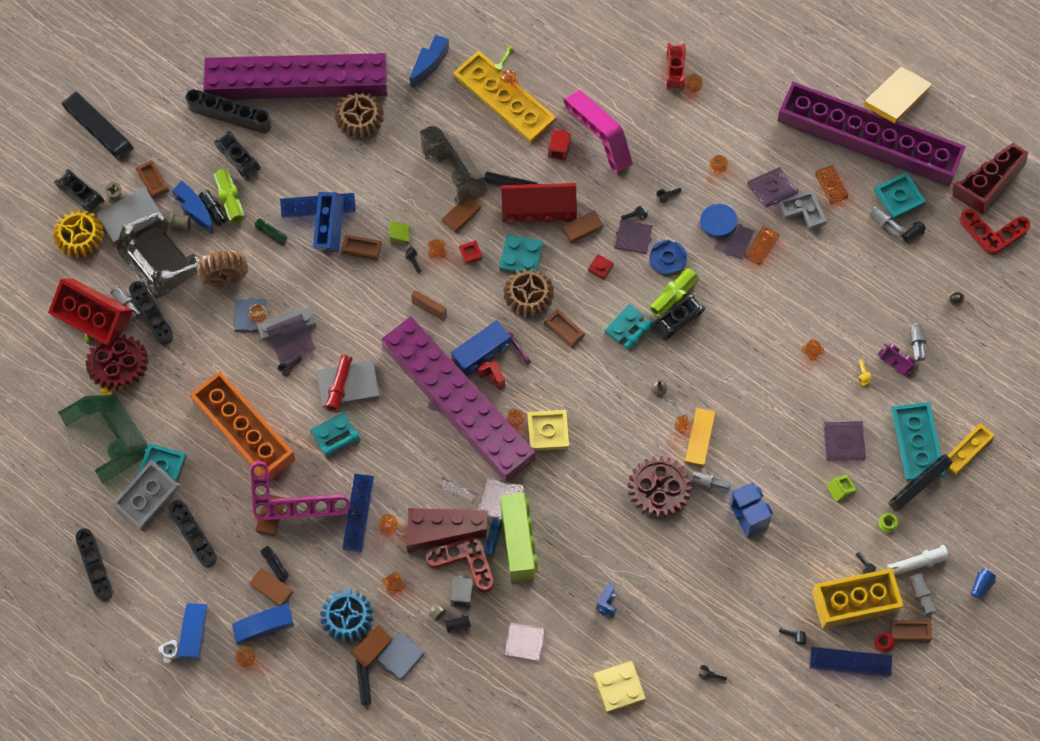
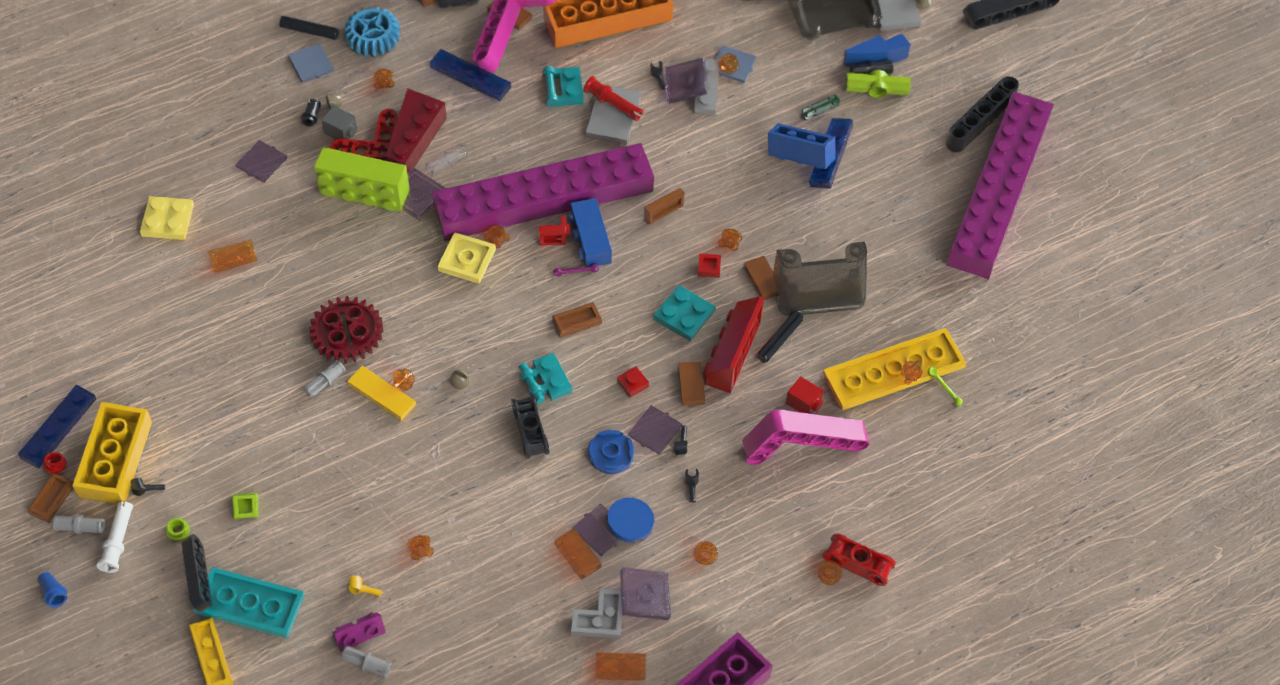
camera: 110 degrees right, 10 degrees down
dark orange tile [136,160,169,199] -> none
dark tan bush [168,213,191,232] -> none
medium nougat gear [197,250,248,287] -> none
black piece [214,130,261,180] -> none
medium nougat gear [335,92,384,139] -> none
dark orange tile [341,234,382,260] -> none
dark orange tile [350,625,392,667] -> none
clear orange plate [378,514,398,534] -> none
lime slope [389,221,409,244] -> none
black hand [405,247,422,273] -> none
blue slope [410,35,449,87] -> none
medium nougat gear [503,268,554,318] -> none
blue bracket [596,583,617,617] -> none
lime piece [650,268,699,318] -> none
black hand [699,665,727,681] -> none
blue piece [729,482,773,538] -> none
black hand [779,628,806,645] -> none
clear purple tile [823,421,866,461] -> none
none -> clear orange plate [208,239,258,273]

